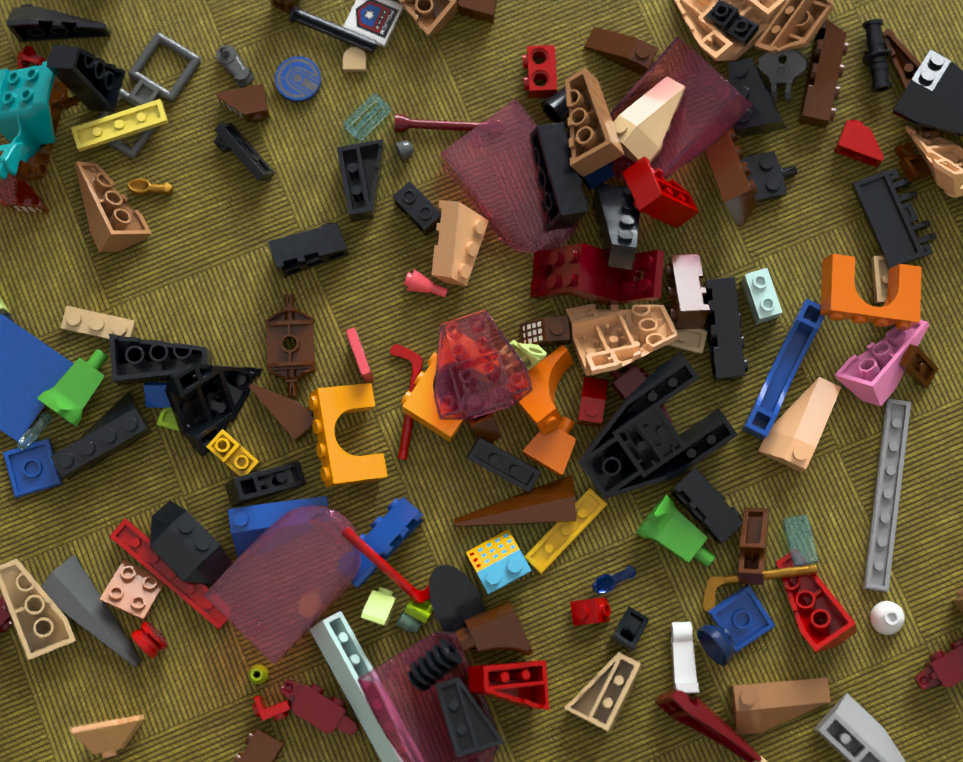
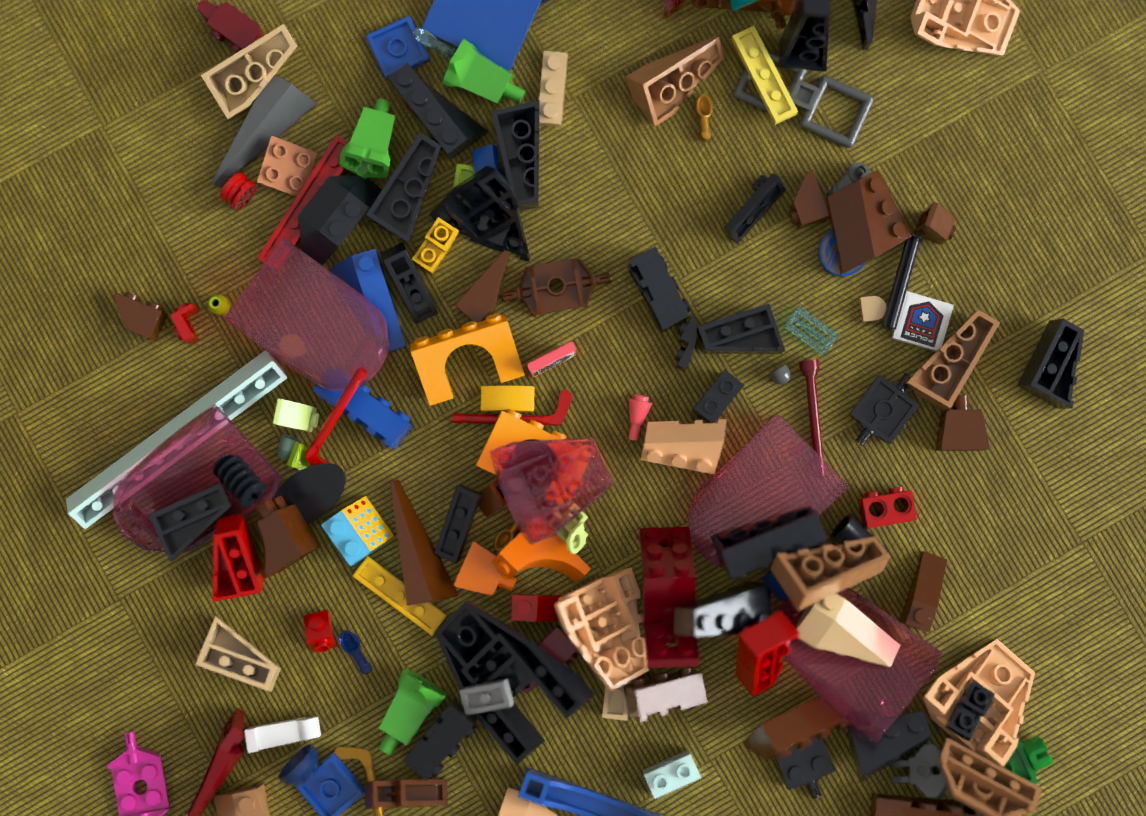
camera: 80 degrees right, 5 degrees up
light nougat wedge [71,714,144,758] -> none
dark red hinge [280,678,359,735] -> none
reddish brown slope [520,316,570,347] -> none
black slope [609,606,649,651] -> none
black wedge [703,277,748,382] -> none
none -> bright green piece [339,99,395,179]
none -> black wedge [366,132,441,245]
none -> light grey plate [459,679,514,715]
none -> yellow slope [481,386,535,412]
none -> pearl gold piece [494,511,529,552]
none -> black slope [675,317,697,372]
none -> reddish brown wedge [825,170,912,274]
none -> black plate [849,373,919,446]

